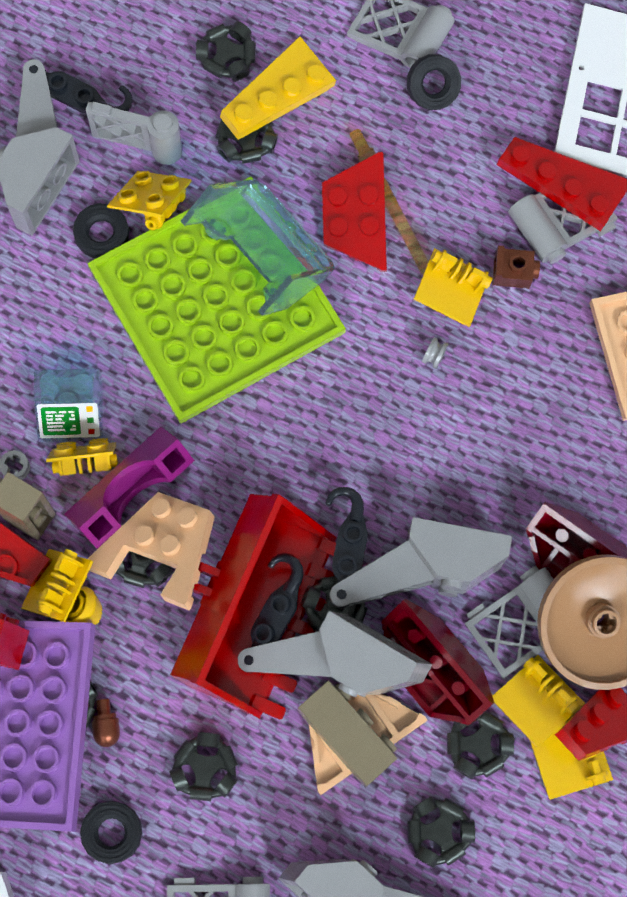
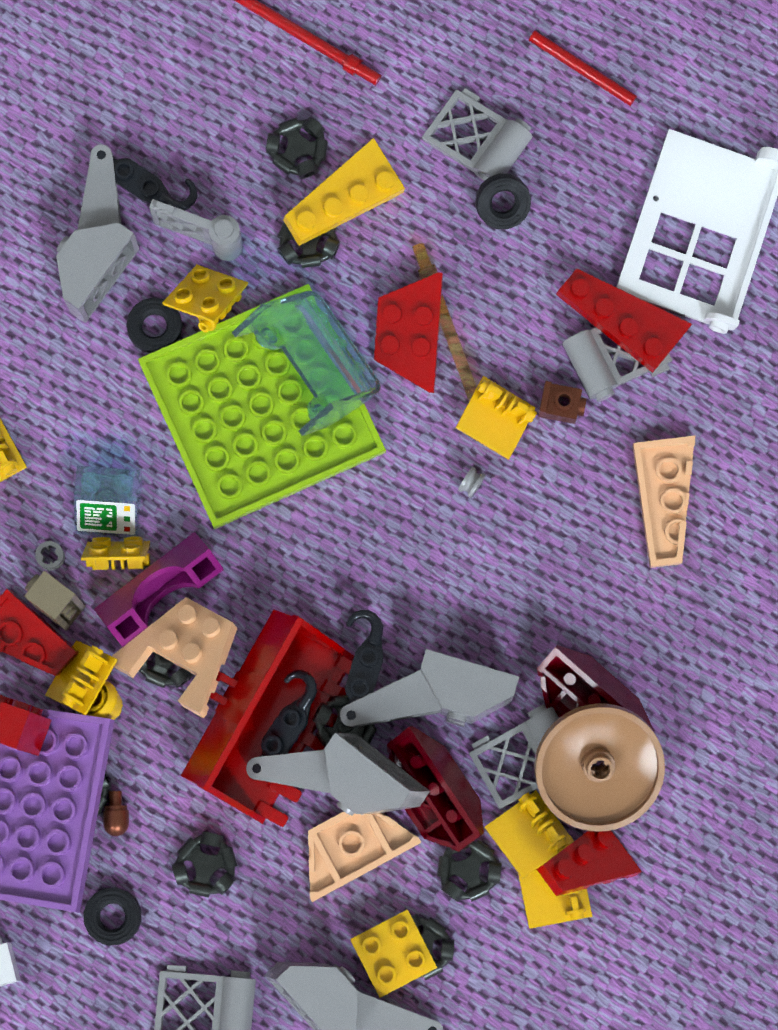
camera: 10 degrees right, 5 degrees up
dark tan brick [297,680,398,788] -> none
none -> yellow hinge [350,909,437,998]

